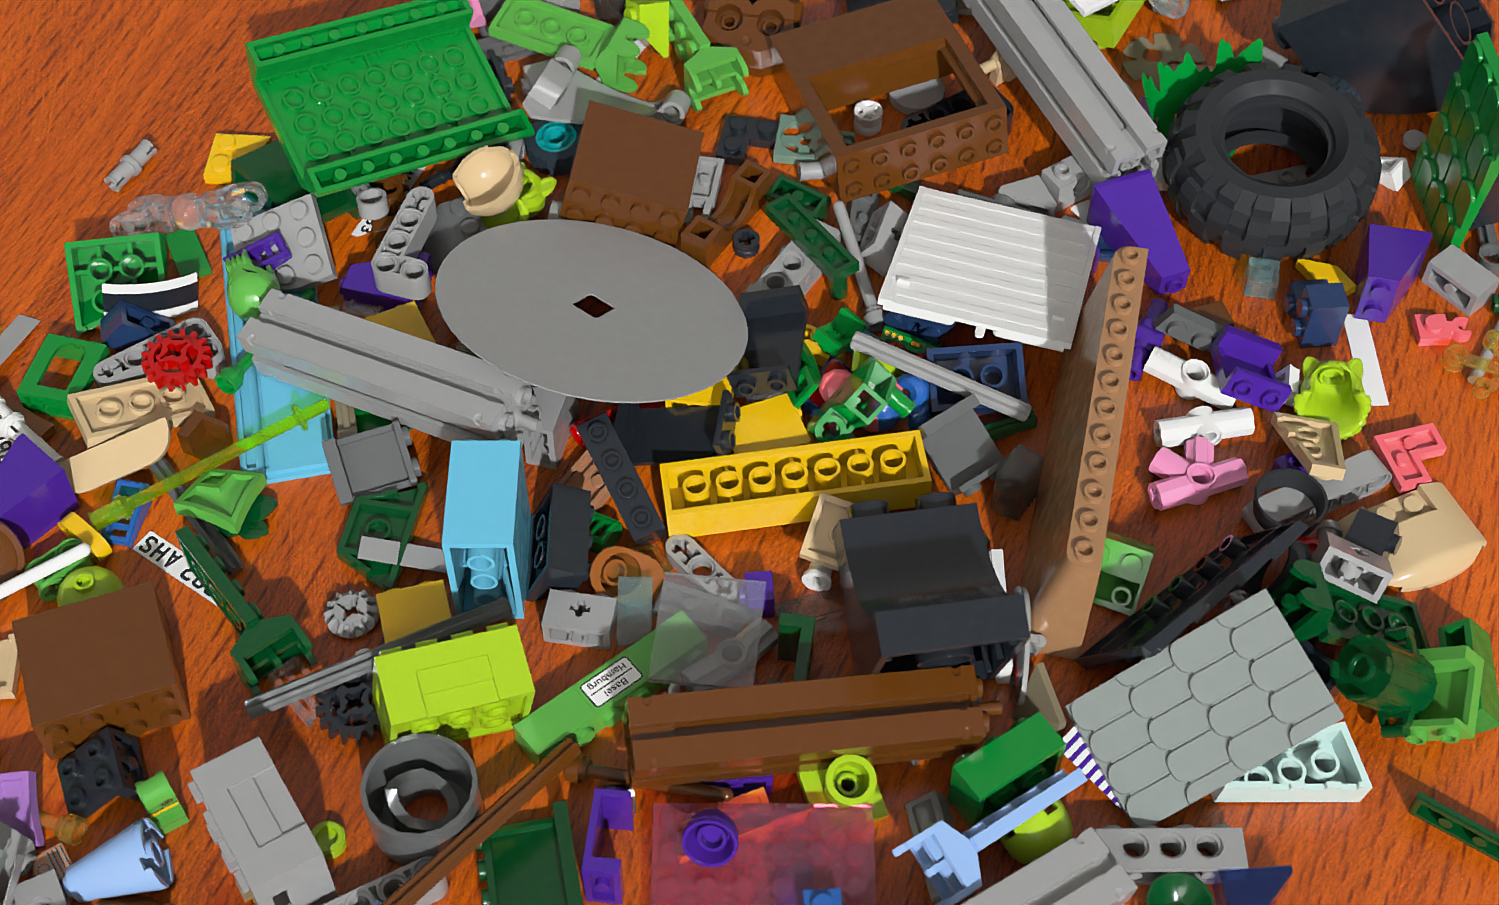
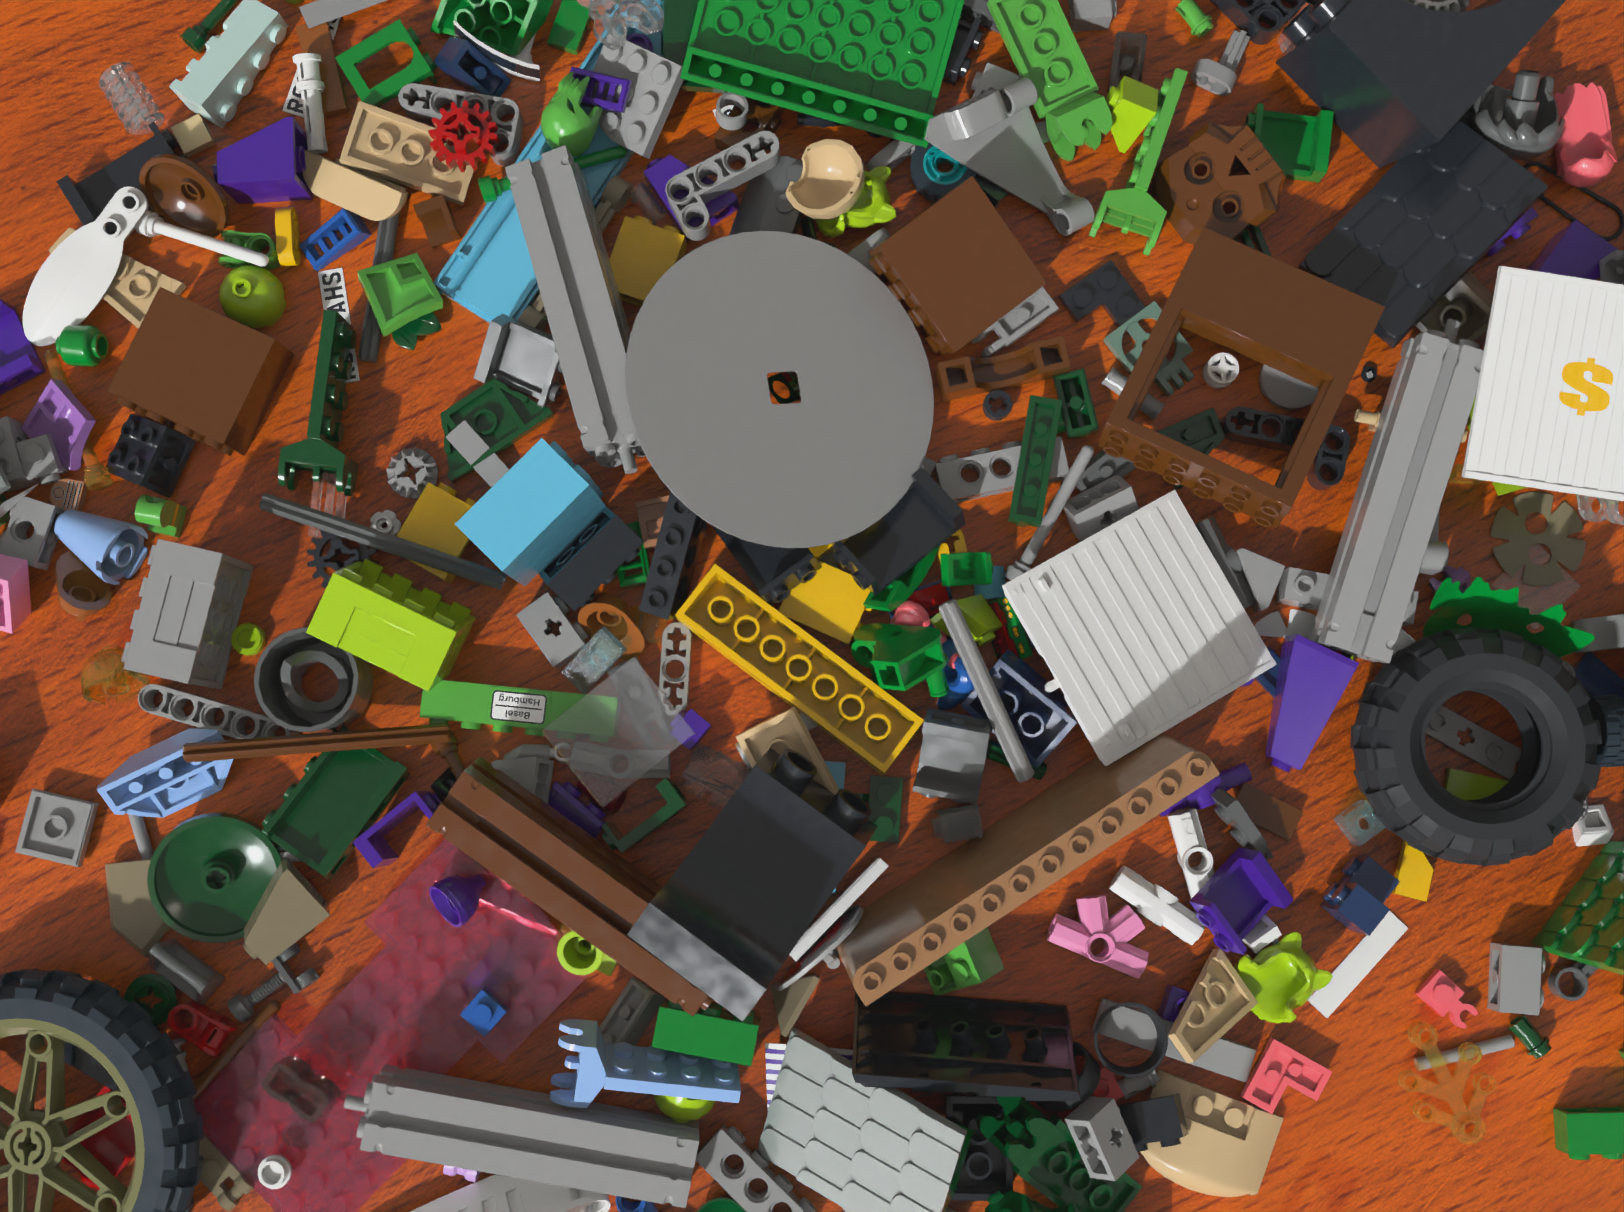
camera: 50 degrees right, 30 degrees up
clear neon green bar [87,399,330,532] -> none
dark purple slope [1354,224,1432,323] -> none

